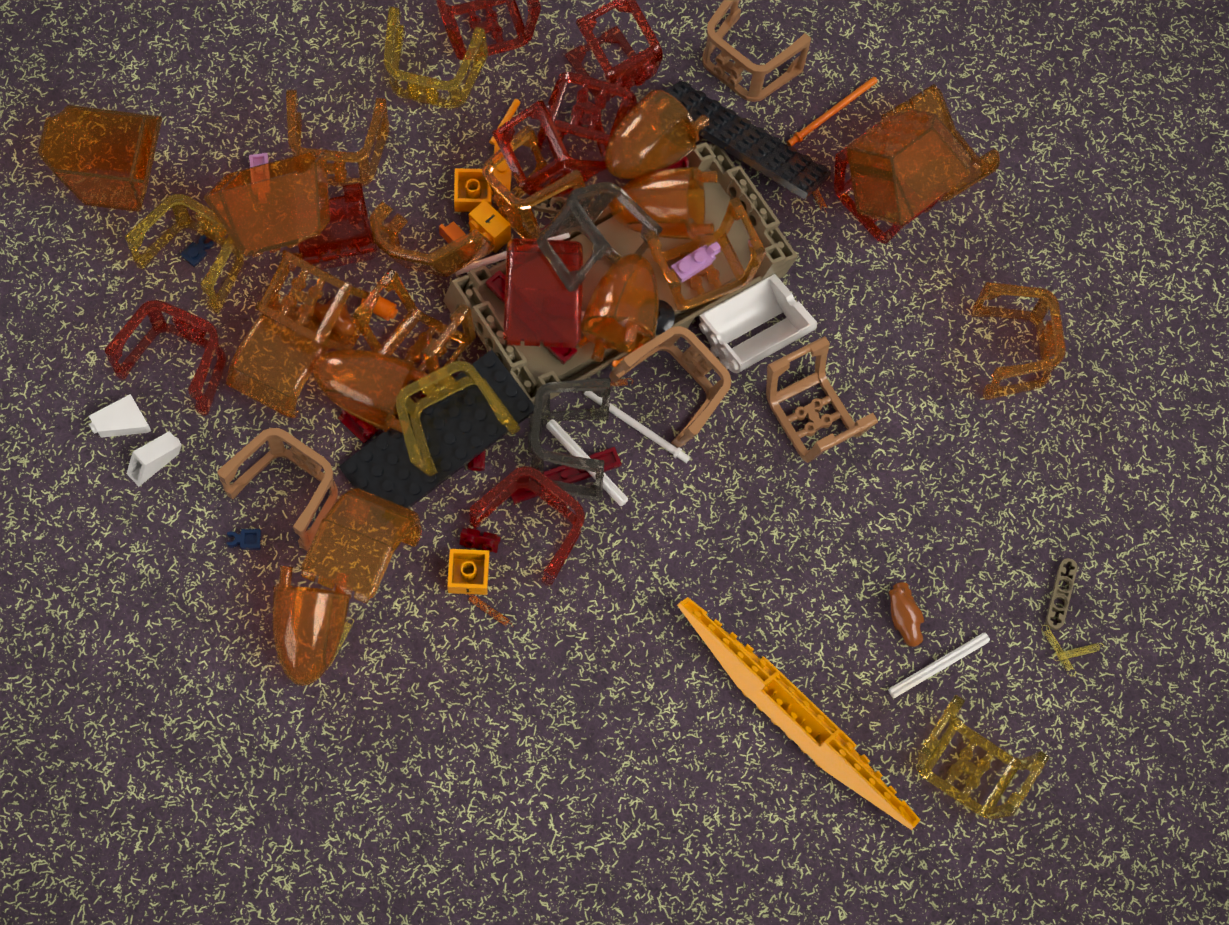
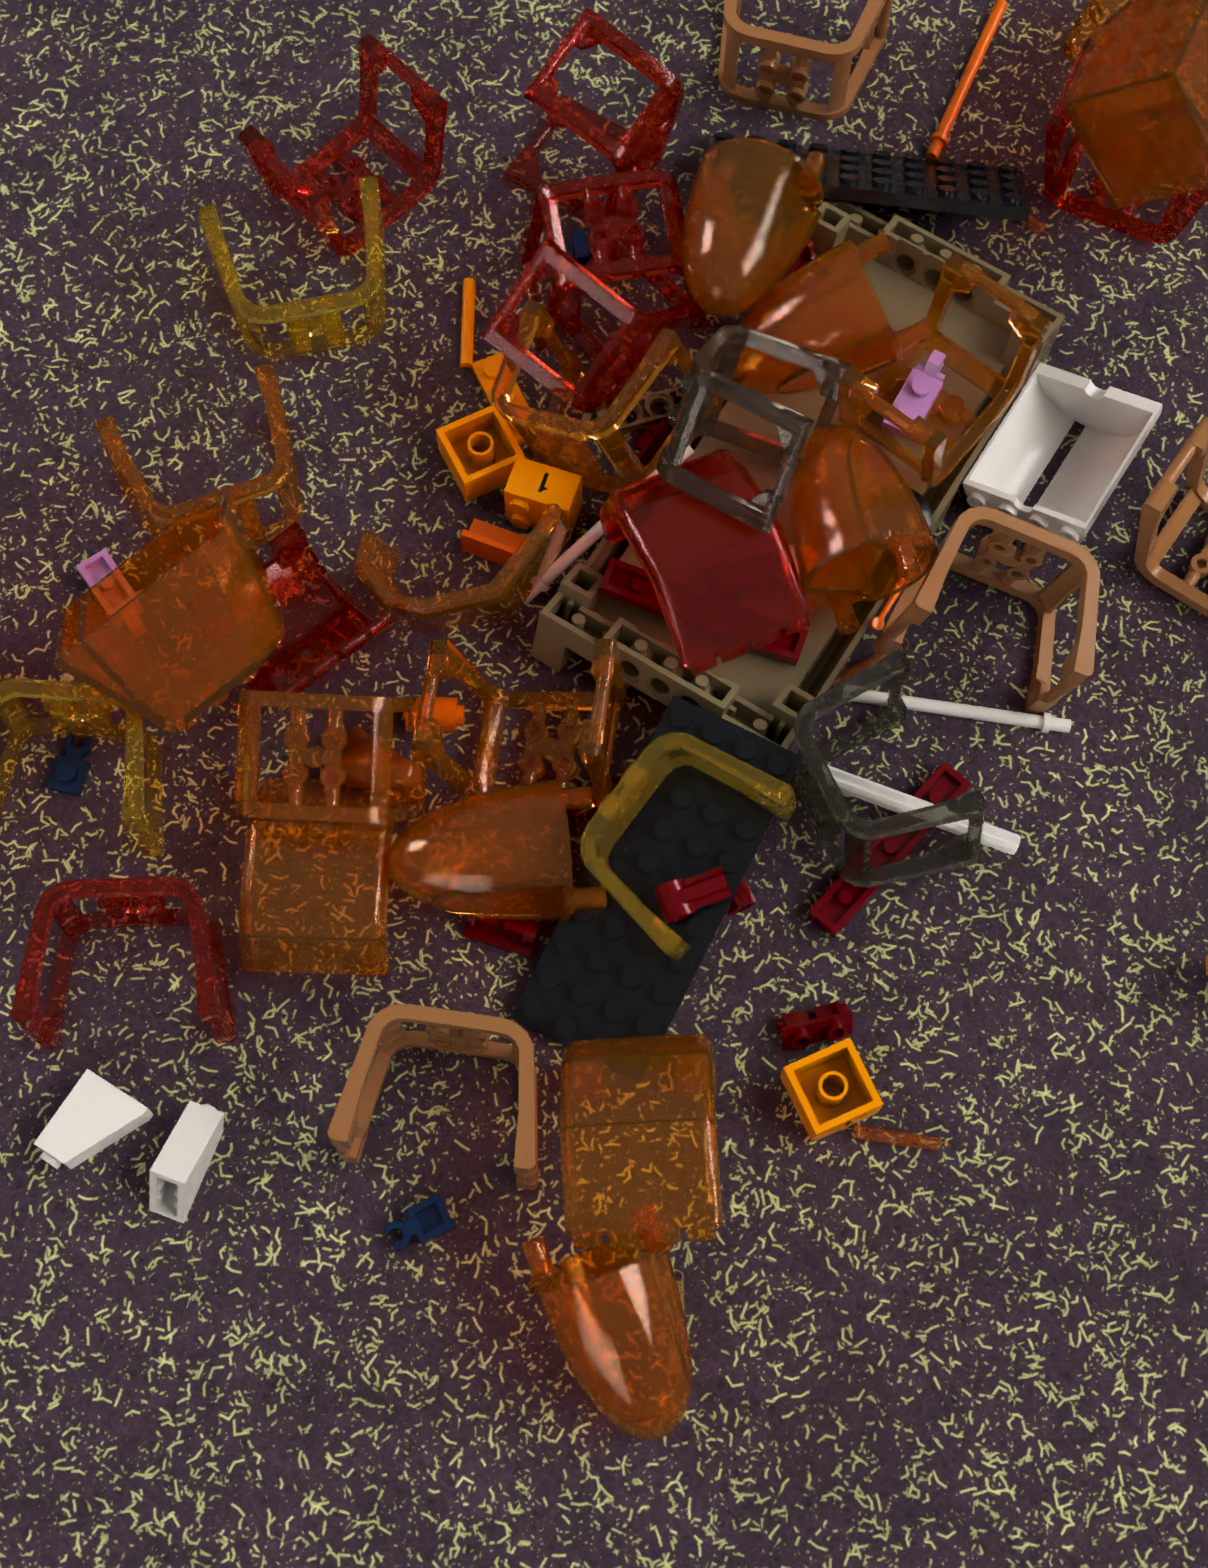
camera: 20 degrees left, 0 degrees up
clear red windscreen [469,466,585,587] -> none
none -> dark red piece [653,866,732,924]

